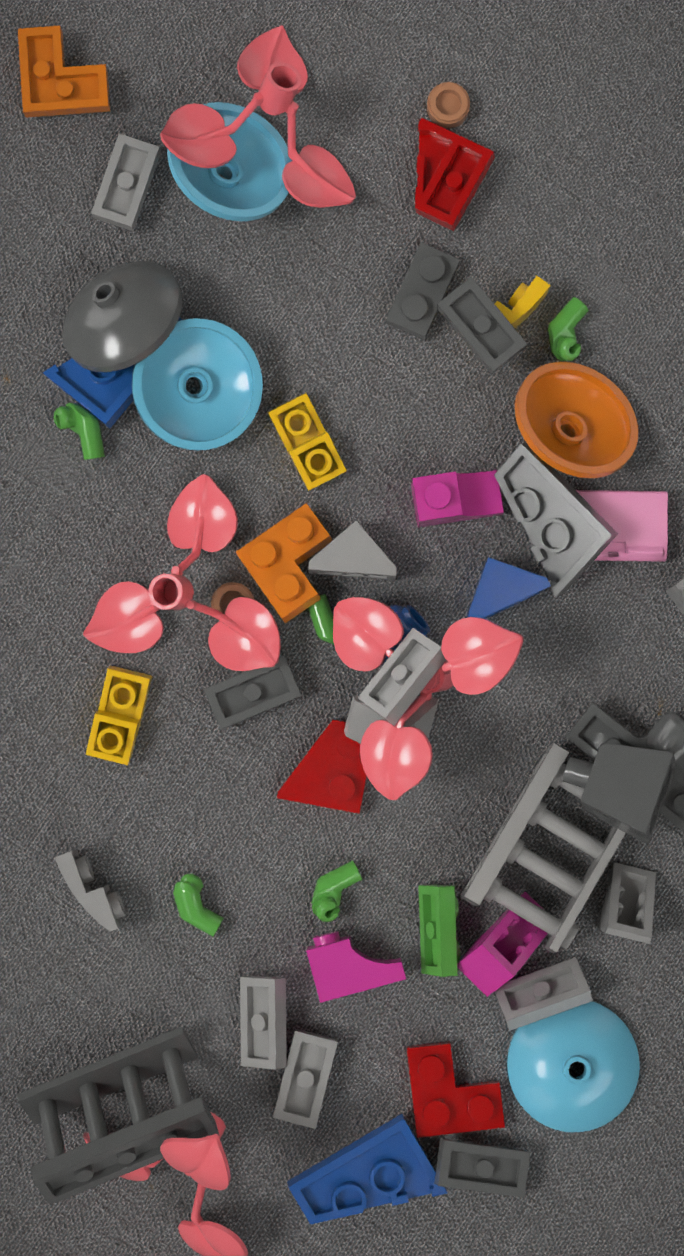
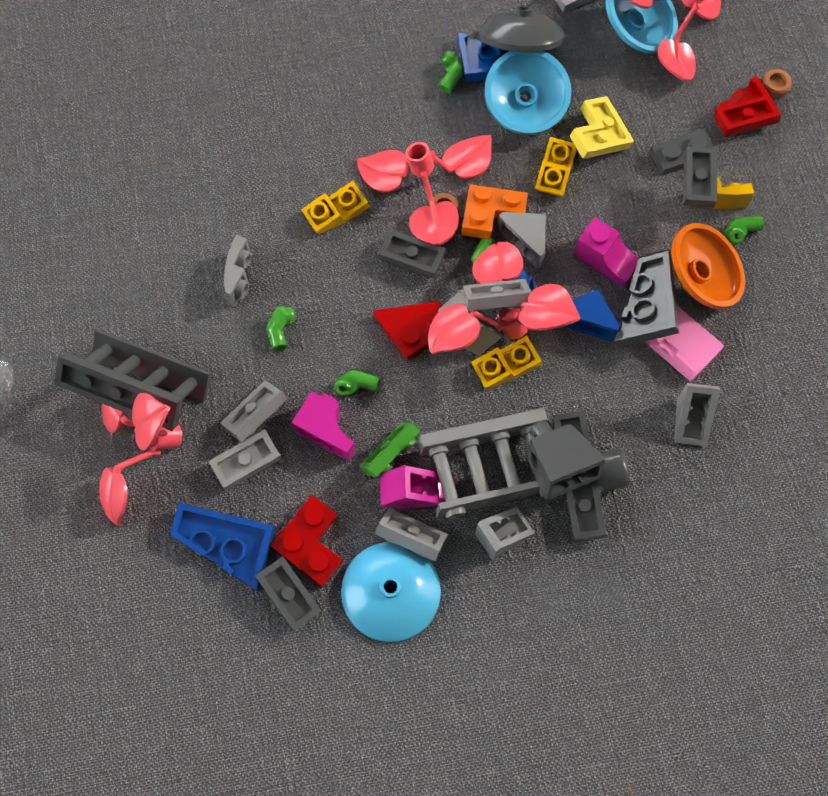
camera: 40 degrees right, 15 degrees down
none -> yellow slope [471,336,543,390]
none -> light yellow plate [570,96,634,159]

